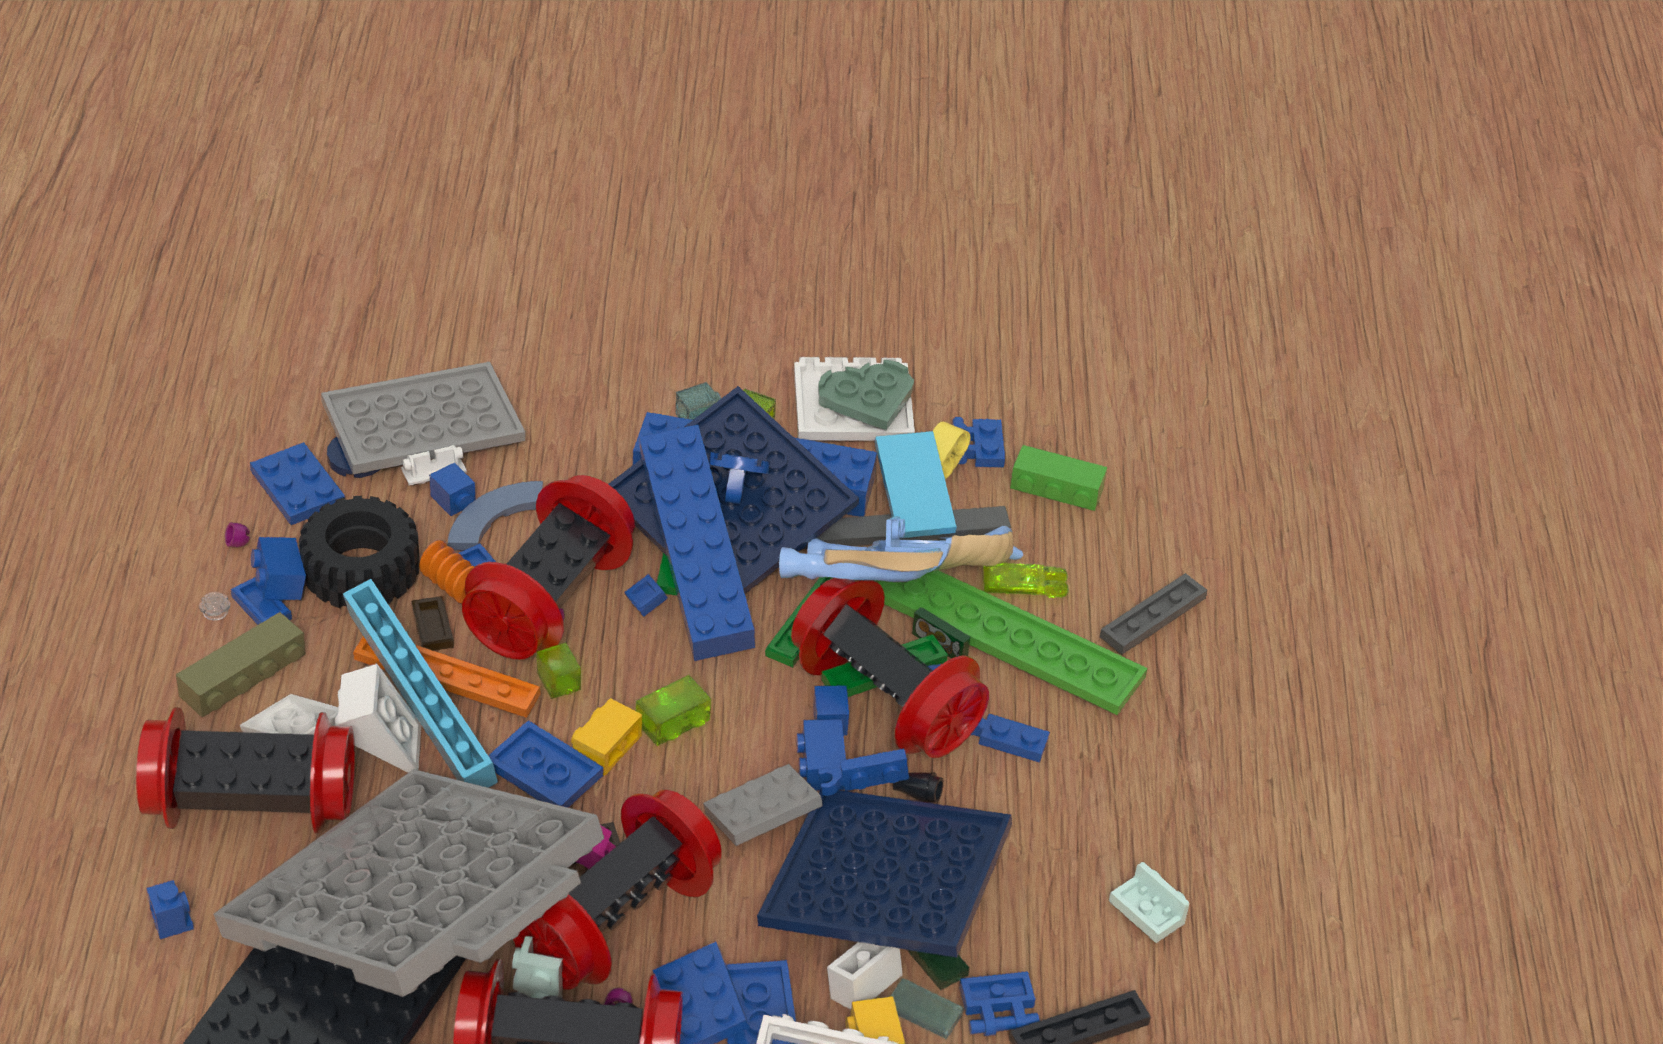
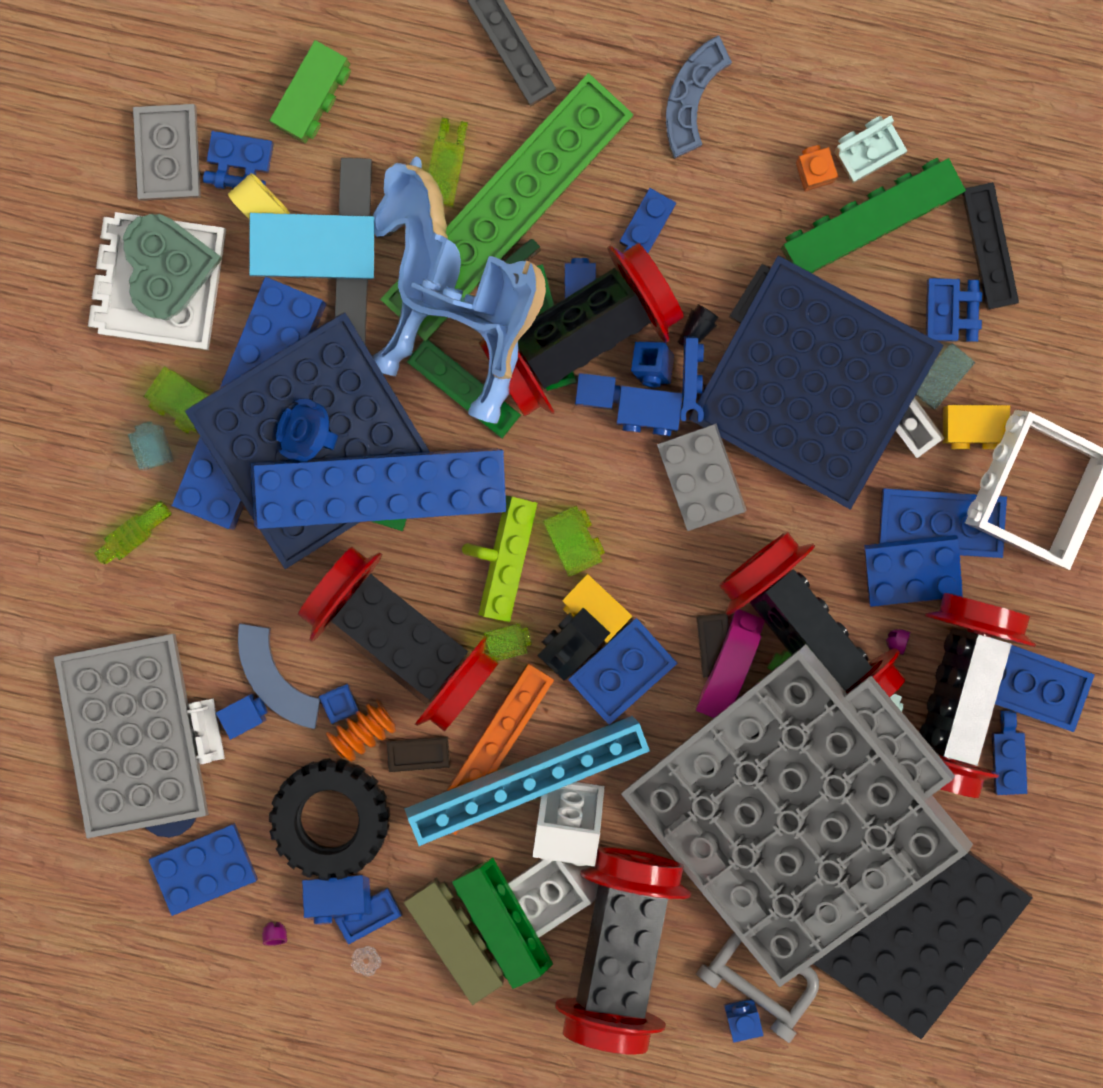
camera: 80 degrees left, 45 degrees up
blue tile [624,574,668,617] -> none
none -> clear neon green hinge [94,500,172,564]
none -> light grey plate [133,104,201,201]
none -> green brick [452,857,553,989]
none -> lime plate [462,495,538,622]
none -> black brick [537,608,610,681]
none -> blue brick [631,342,674,387]
none -> sand blue tile [666,35,732,159]
none -> light grey bar [696,932,819,1043]
none -> green brick [781,158,966,273]
none -> orange brick [796,145,838,192]

